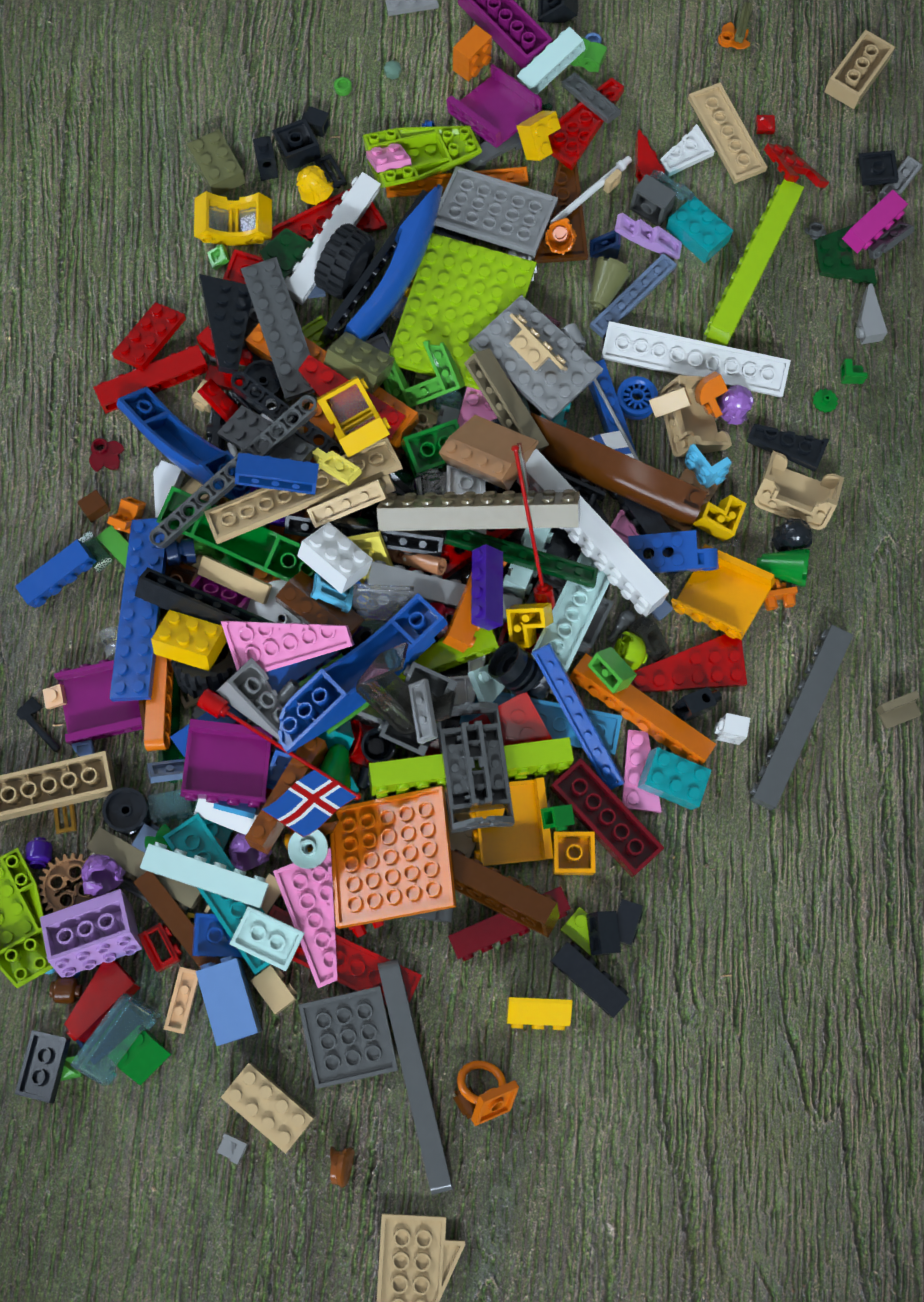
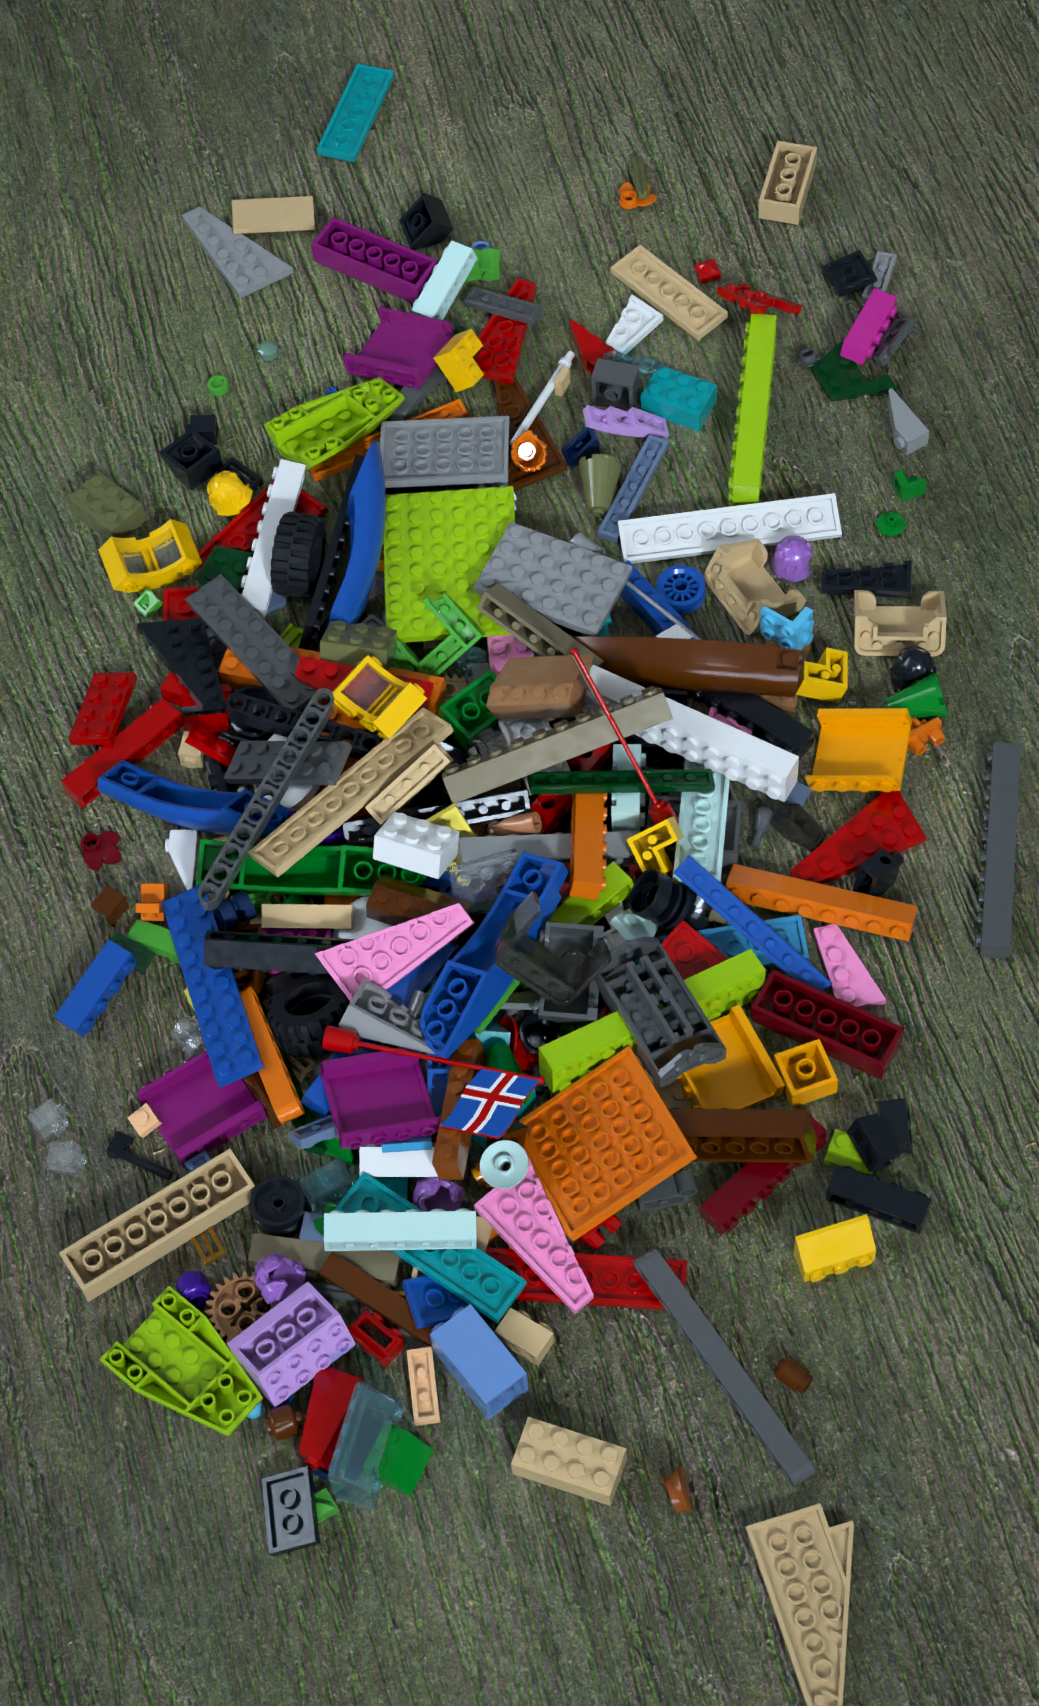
camera: 10 degrees left, 15 degrees down
yellow brick [151,610,227,671] -> none
light grey panel [217,1132,249,1164] -> none
light aqua tile [229,906,305,971] -> none
blue brick [235,453,319,495] -> none
black torso [253,136,279,181] -> none
dark grey plate [299,986,399,1089] -> none
medium azure plate [310,573,354,613] -> none
light yellow hinge [312,448,362,486] -> none
bright pink plate [366,143,411,173] -> none
light grey tile [408,679,438,744] -> none
orange brick [453,24,492,82] -> none
orange tile [457,1060,519,1126] -> none
dark purple brick [471,544,503,631] -> none
tan bracket [509,313,568,371] -> none
green brick [540,804,575,832] -> none
bright green brick [587,647,637,694] -> none
lime cylinder [614,631,648,671] -> none
blue hinge [628,530,719,573] -> none
teal brick [637,747,712,810] -> none
tan tile [649,386,692,418] -> none
orange brick [695,371,728,418] -> none
white brick [714,713,750,745] -> none

